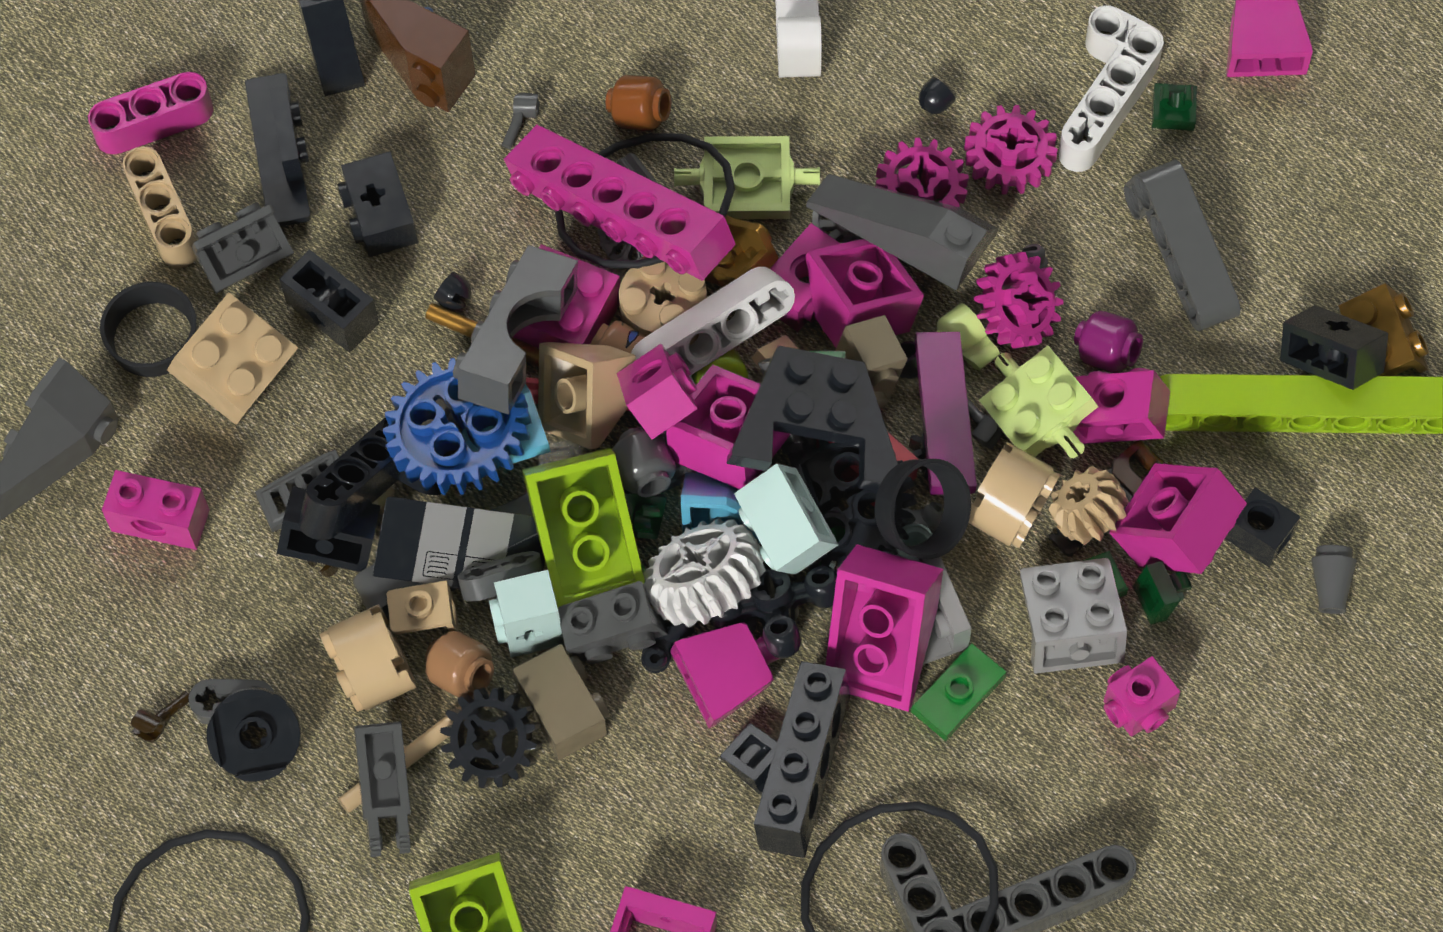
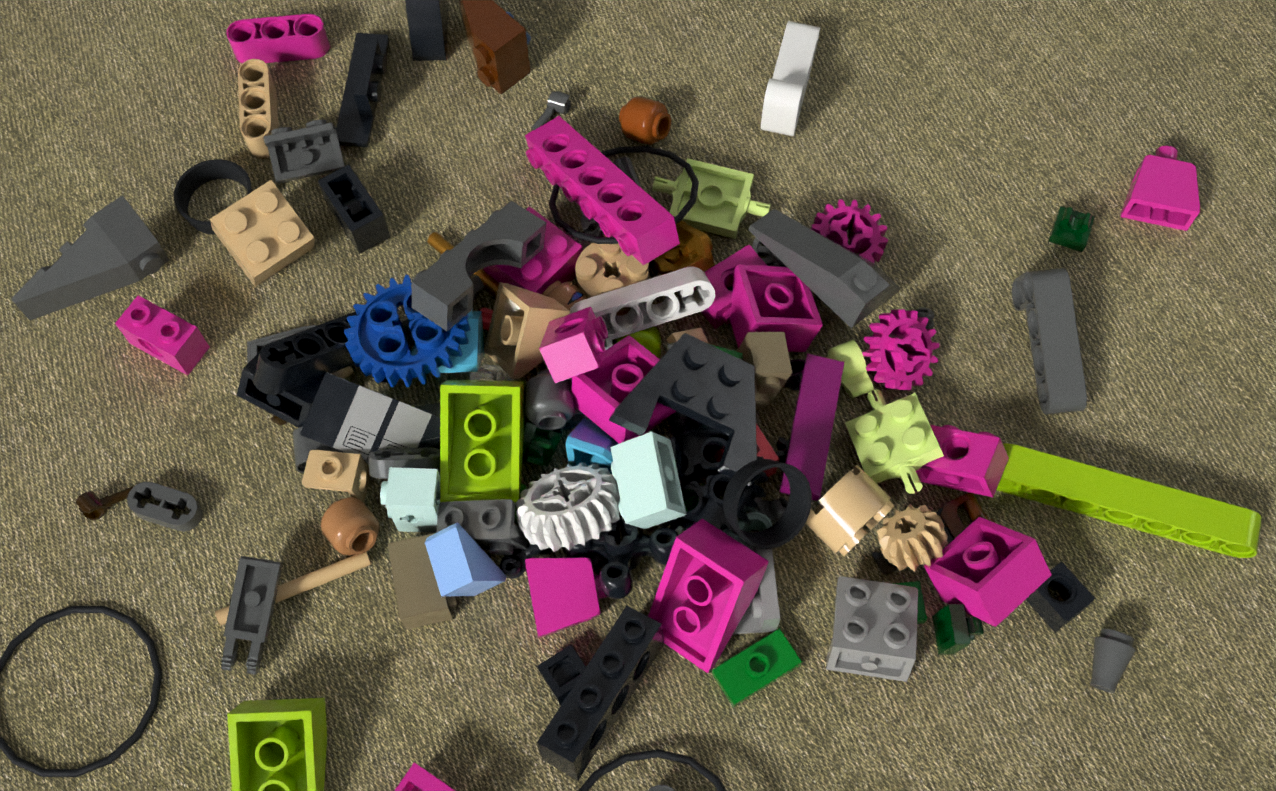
camera: 15 degrees right, 0 degrees up
black plate [207,687,301,782] -> none
tan brick [320,604,417,712] -> none
black brick [337,151,418,257] -> none
black hinge [434,271,472,310] -> none
black gear [440,687,542,788] -> none
black hinge [918,77,956,114] -> none
dark pink gear [964,105,1058,195] -> none
dark grey hand [967,397,1003,450] -> none
white beam [1058,5,1164,172] -> none
magenta head [1074,311,1143,373] -> none
dark pink brick [1103,656,1181,737] -> none
black brick [1280,305,1388,390] -> none
pearl gold bracket [1338,283,1429,376] -> none
none -> light blue slope [425,522,506,597]

